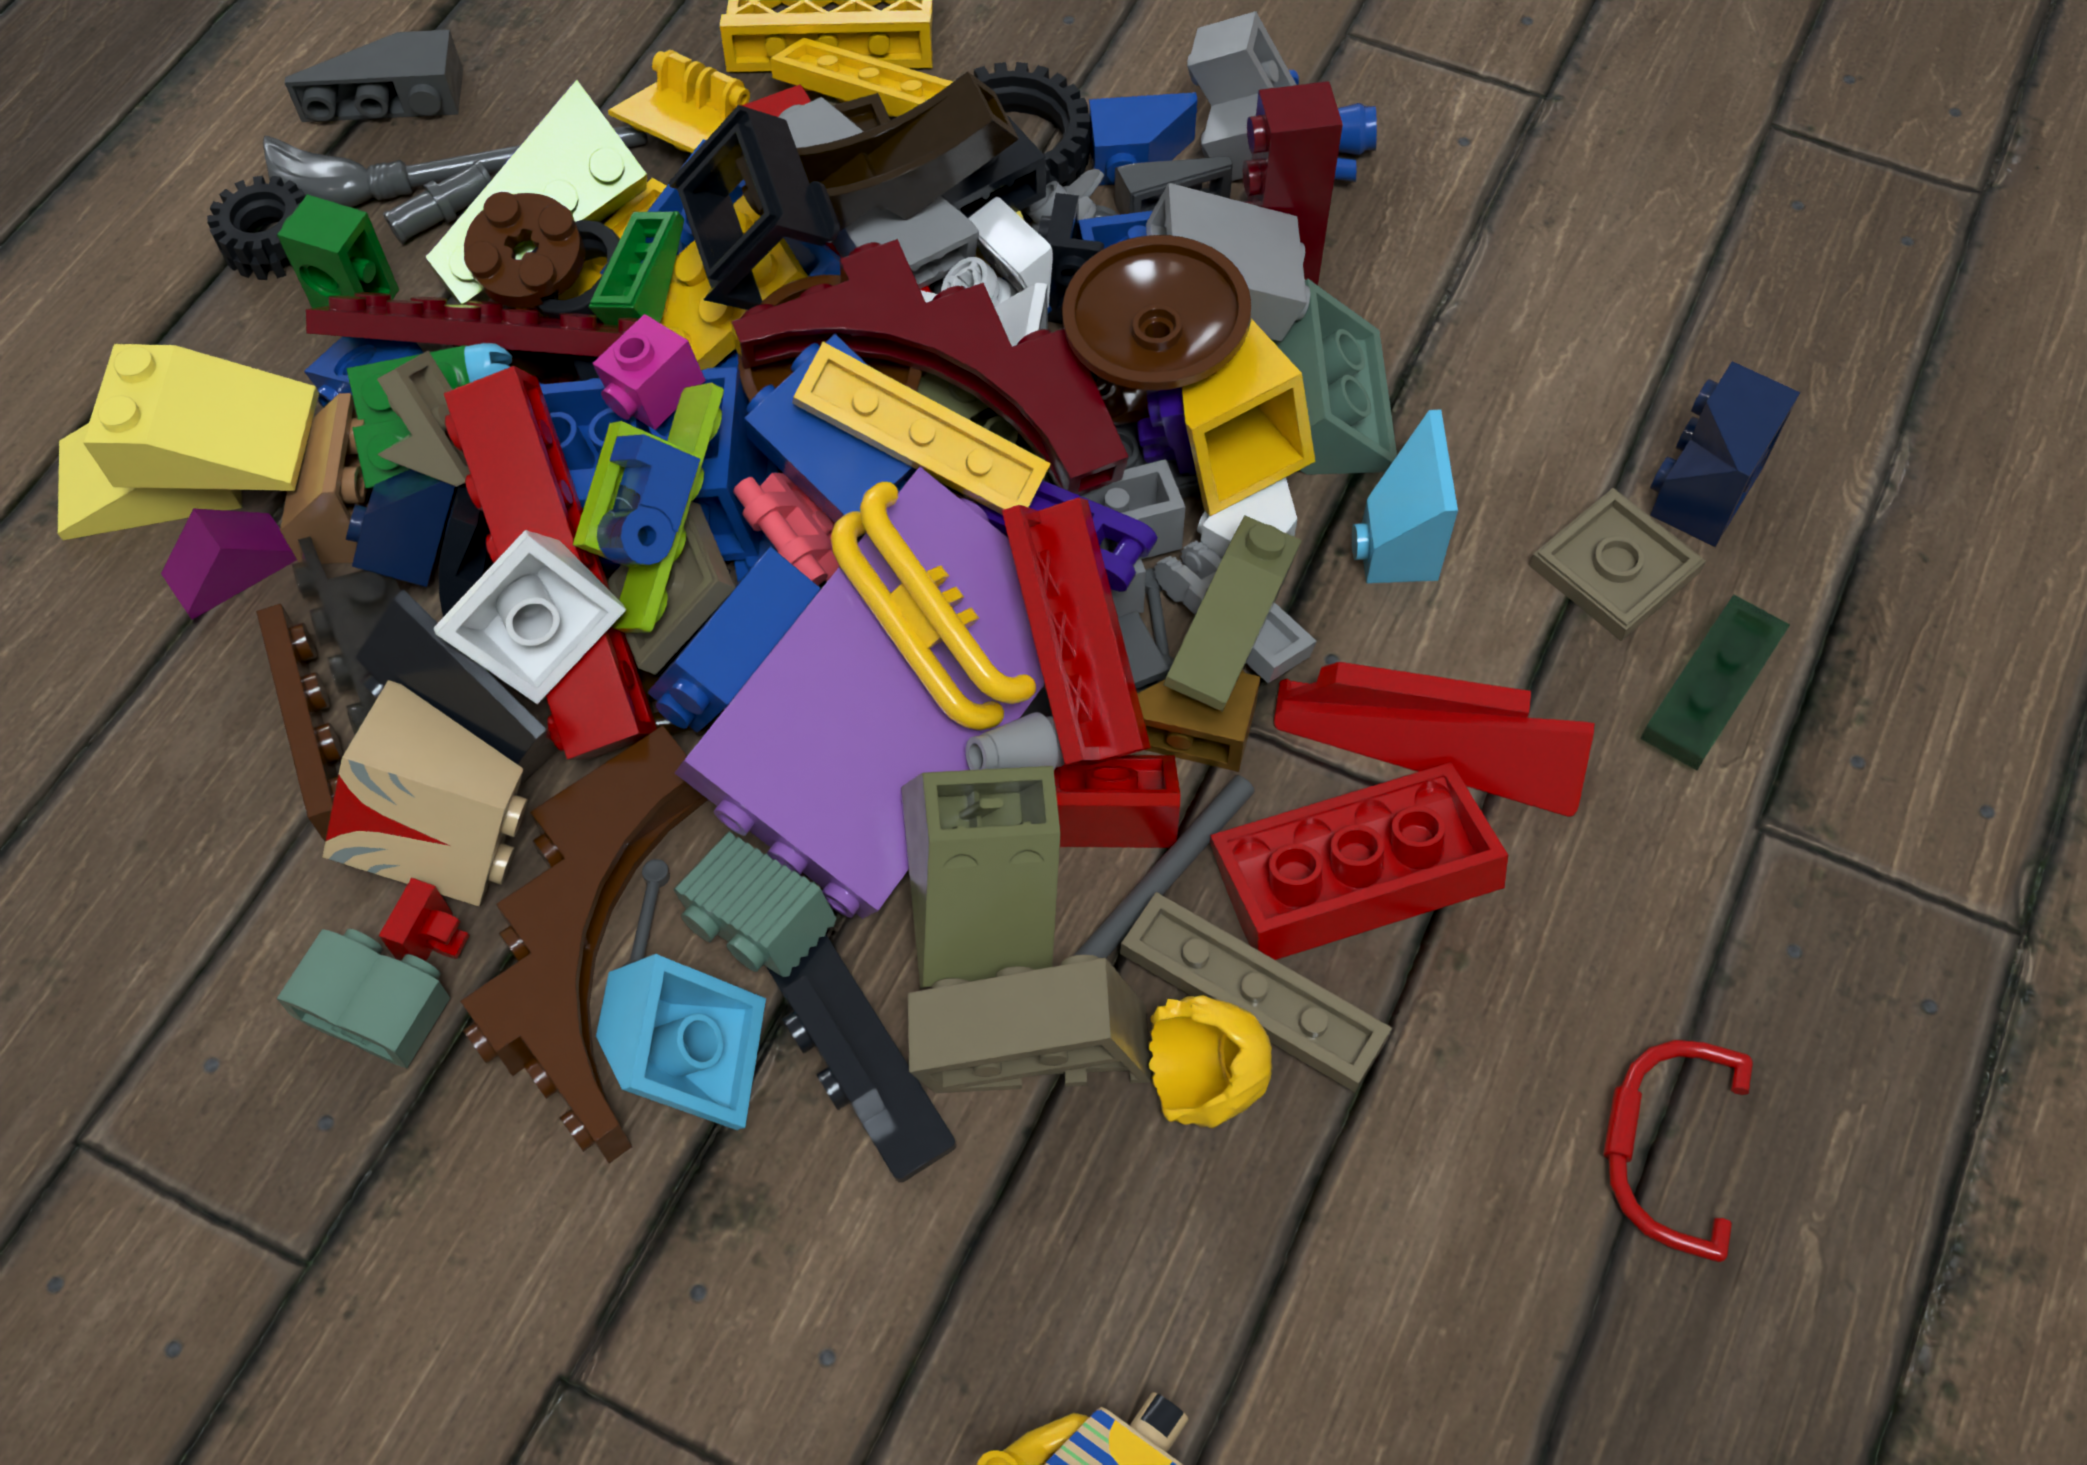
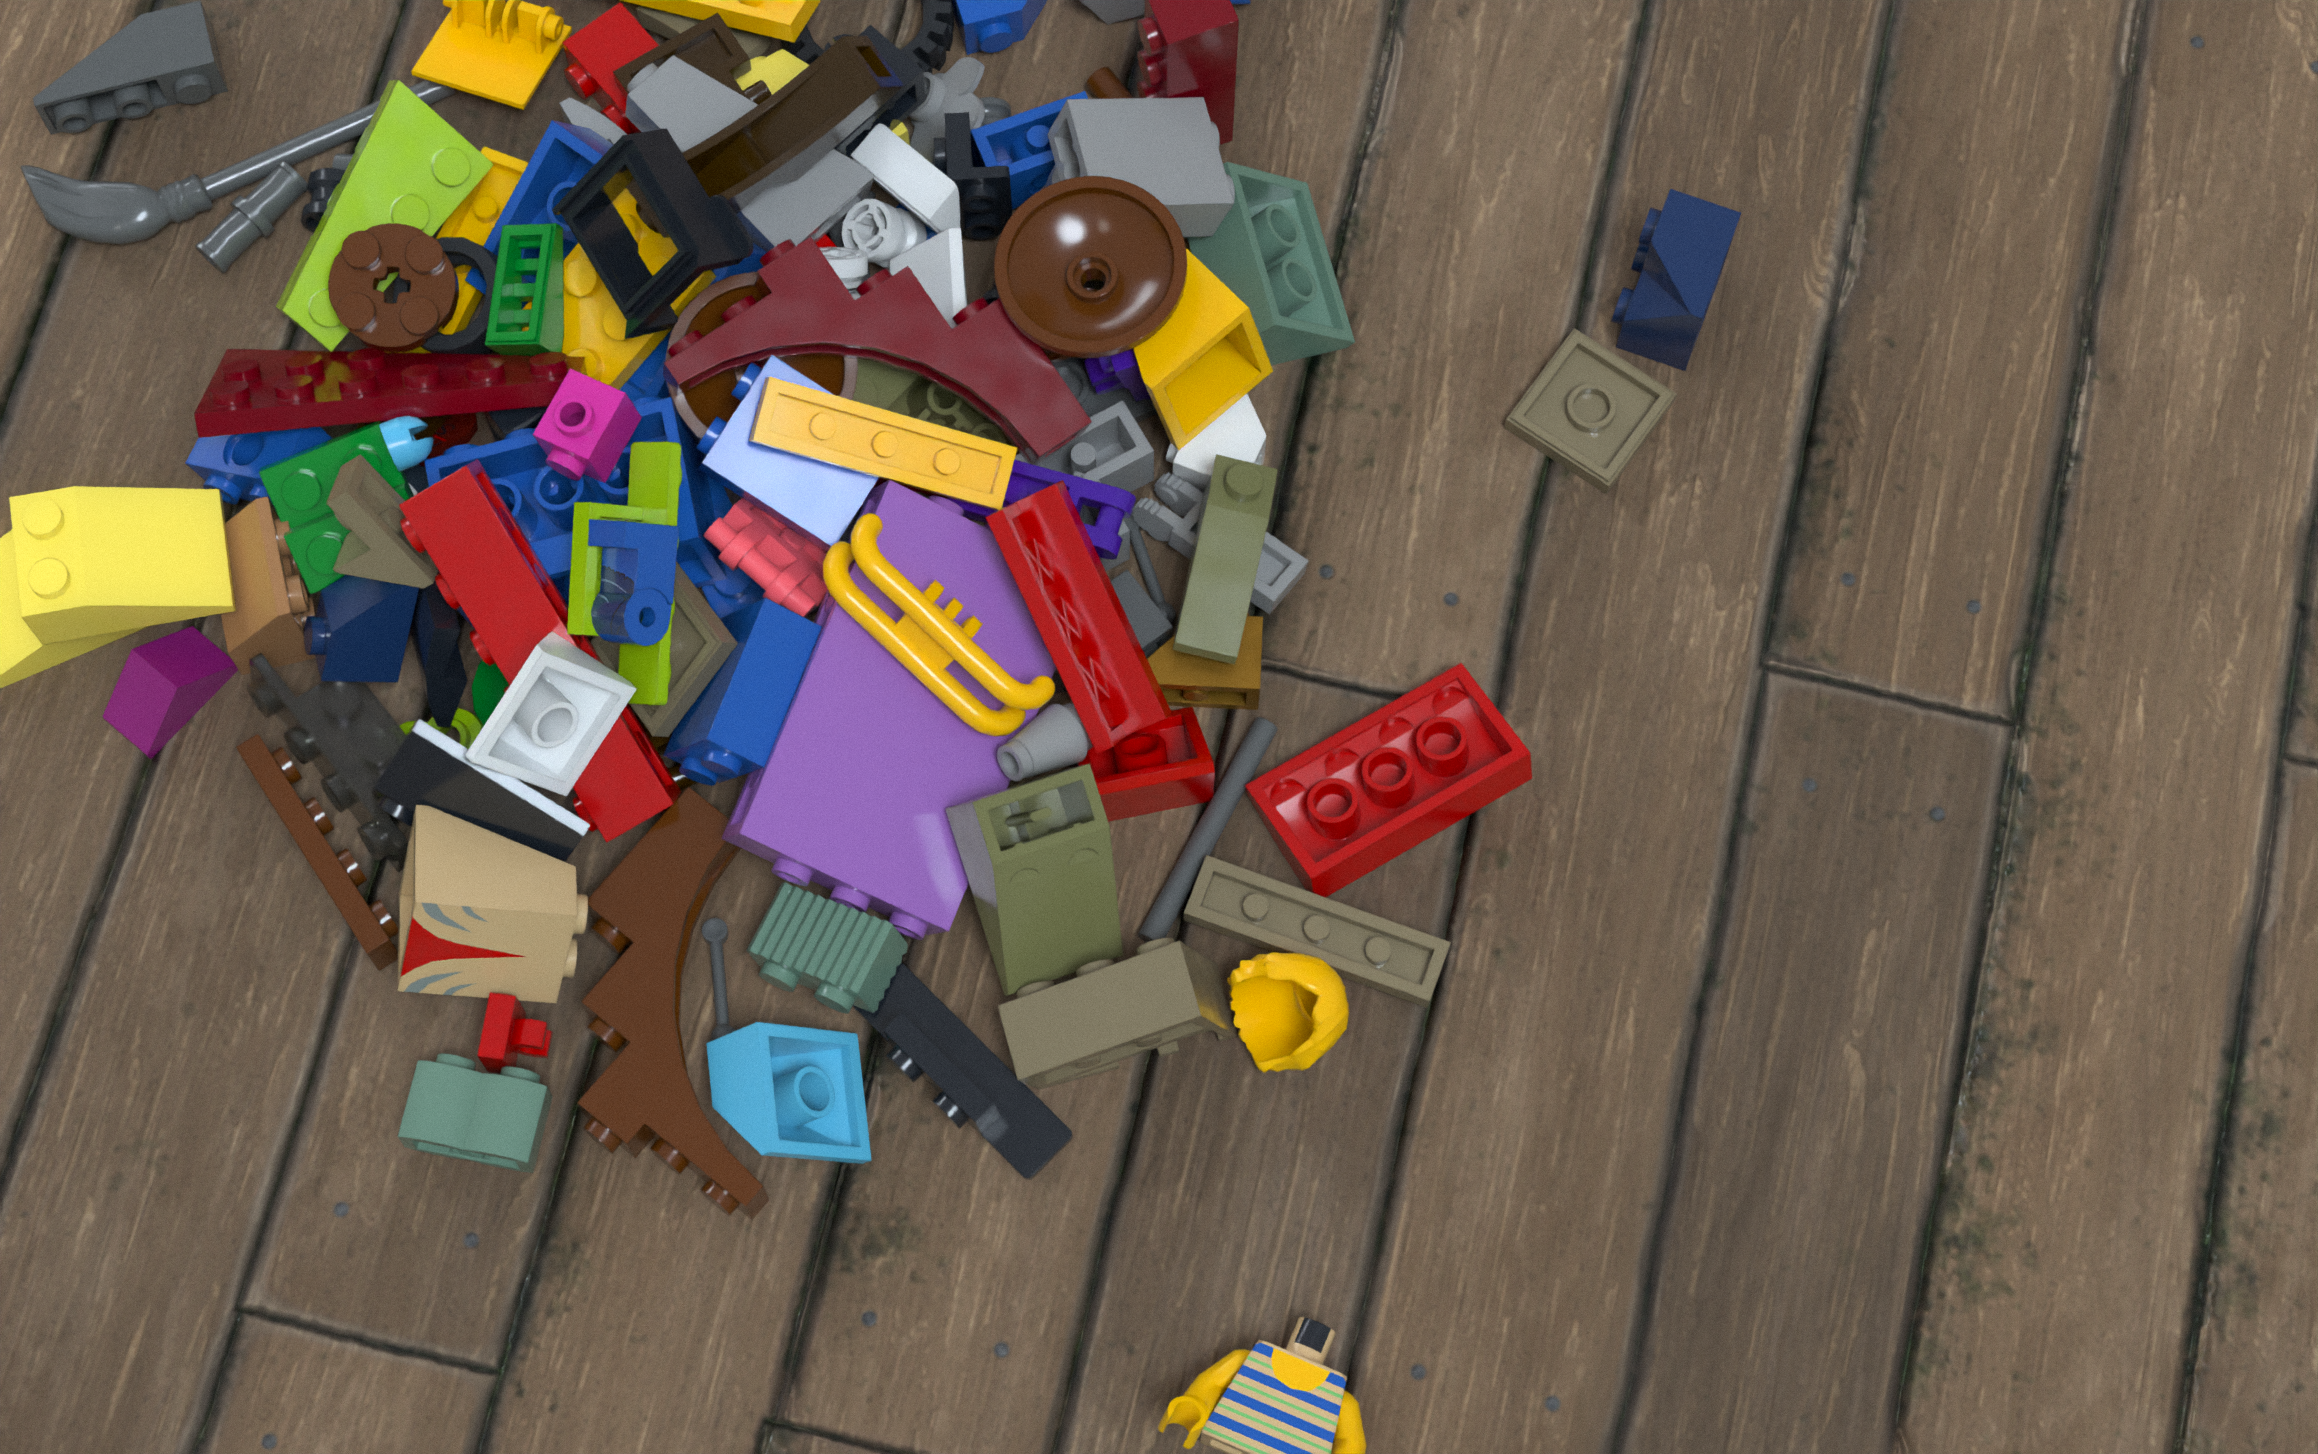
camera: 15 degrees left, 10 degrees up
black tyre [207,175,306,280] -> none
green brick [277,194,399,308] -> none
dark grey slope [1115,156,1233,215] -> none
red wedge [1274,662,1595,817] -> none
medium azure slope [1352,410,1458,583] -> none
red piece [1603,1040,1753,1262] -> none
clear green plate [1640,594,1790,771] -> none

